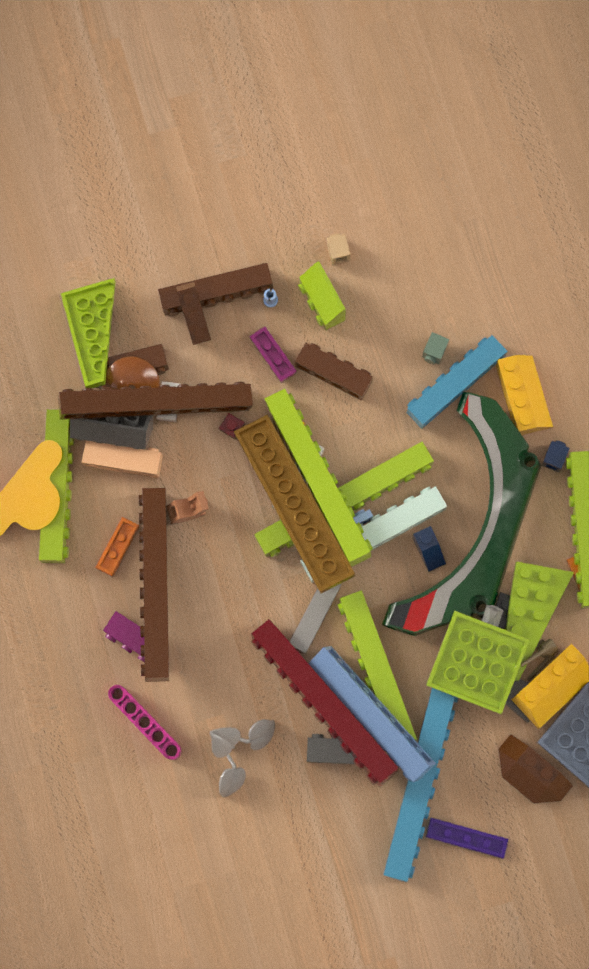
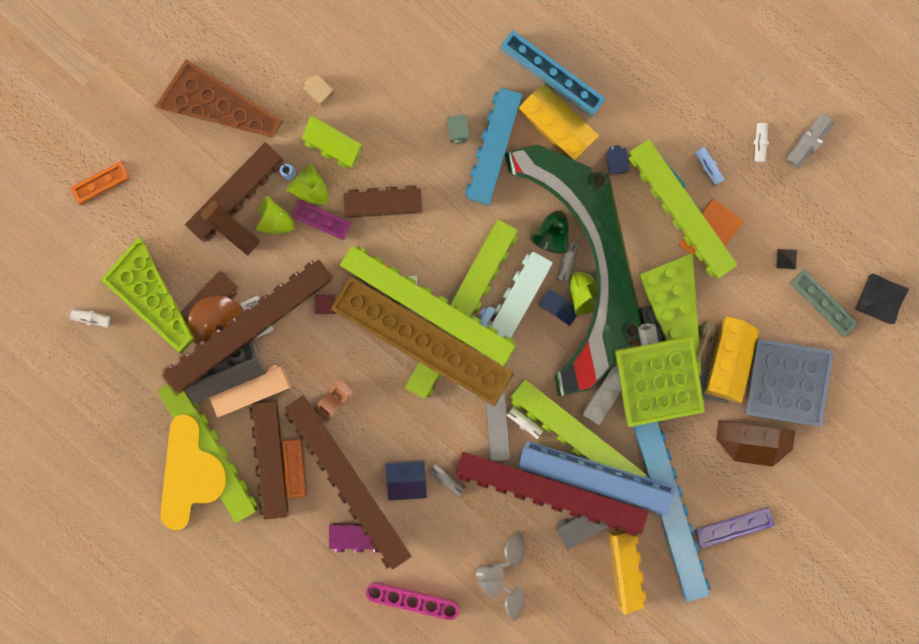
camera: 40 degrees left, 10 degrees up
none -> orange tile [70,161,131,205]
none -> white pin [70,308,112,328]
none -> dark orange wing [155,59,283,138]
none -> reddish brown brick [250,401,289,520]
none -> lime helmet [256,196,294,235]
none -> lime helmet [285,164,328,205]
none -> dark blue slope [385,460,427,501]
none -> light grey pin [428,463,466,496]
none -> dark azure brick [501,30,606,117]
none -> white pin [507,406,544,439]
none -> dark green helmet [530,210,569,254]
none -> light grey pin [557,242,580,282]
none -> lime helmet [570,272,597,315]
none -> light grey brick [581,366,621,425]
none -> yellow slope [609,529,646,614]

